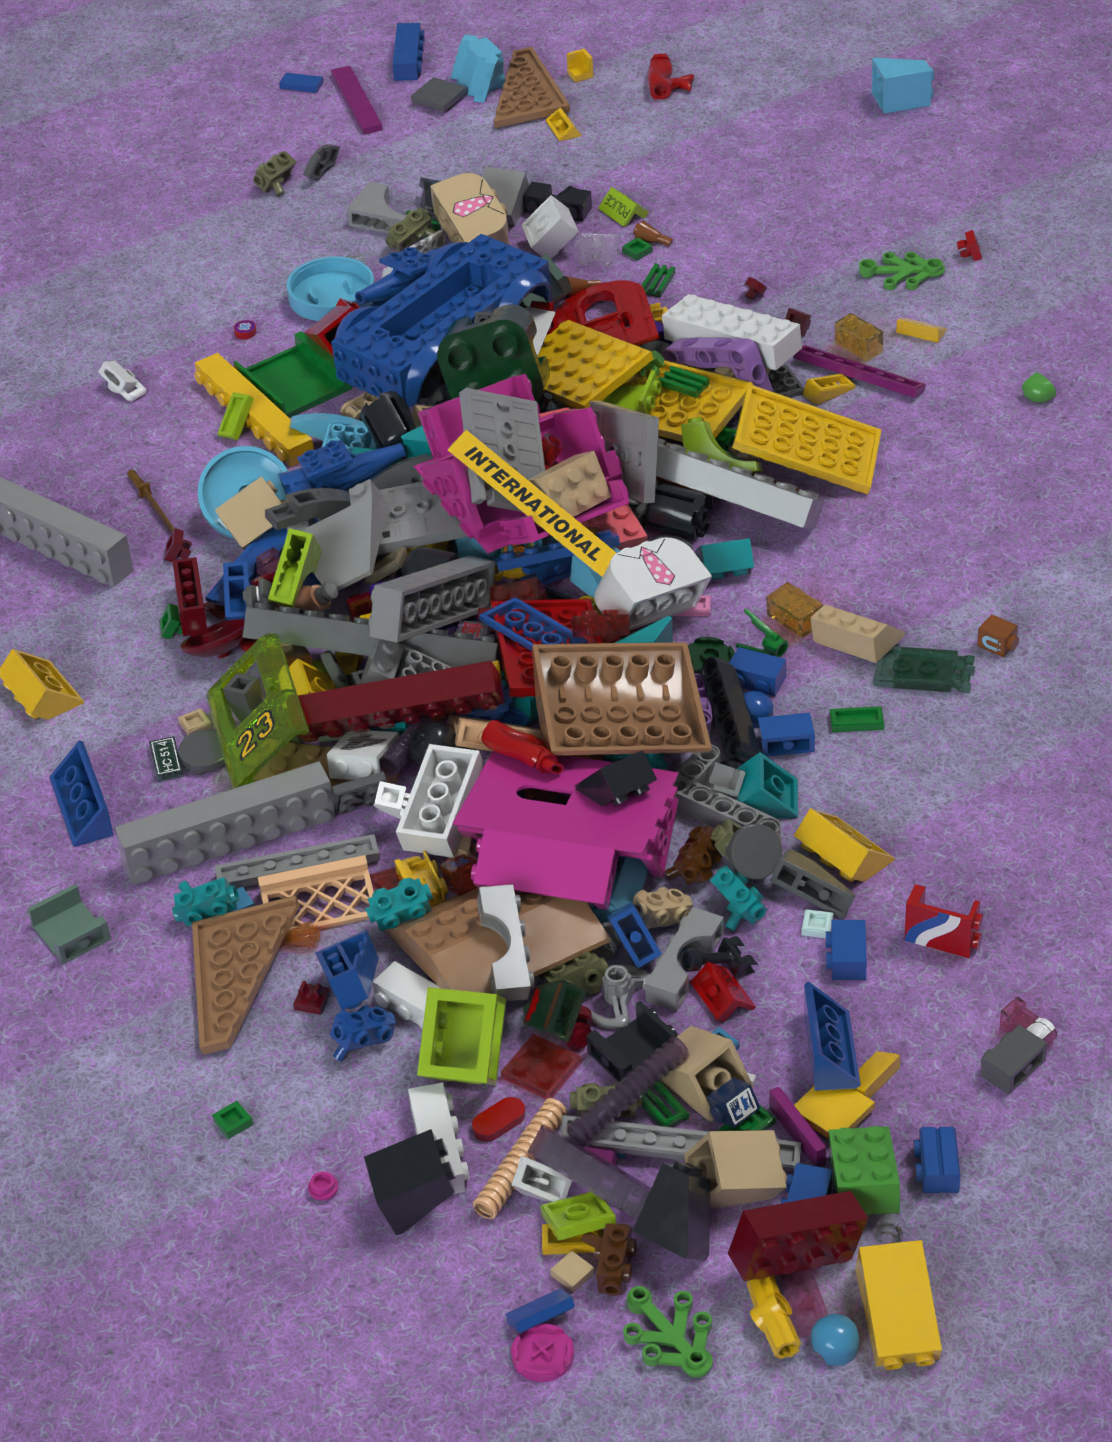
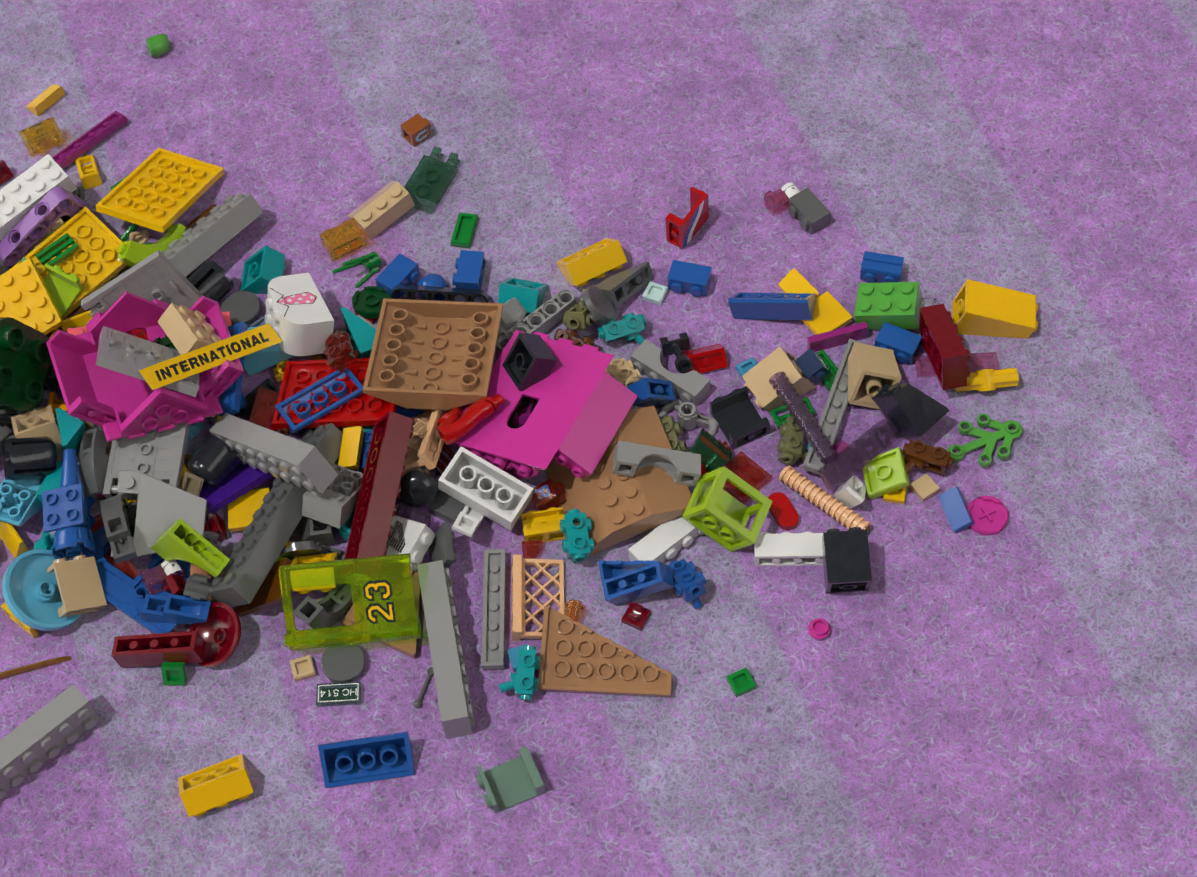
camera: 75 degrees left, 15 degrees up
dark red tile [164,528,192,562] -> none
dark azure hair [811,1313,860,1366] -> none

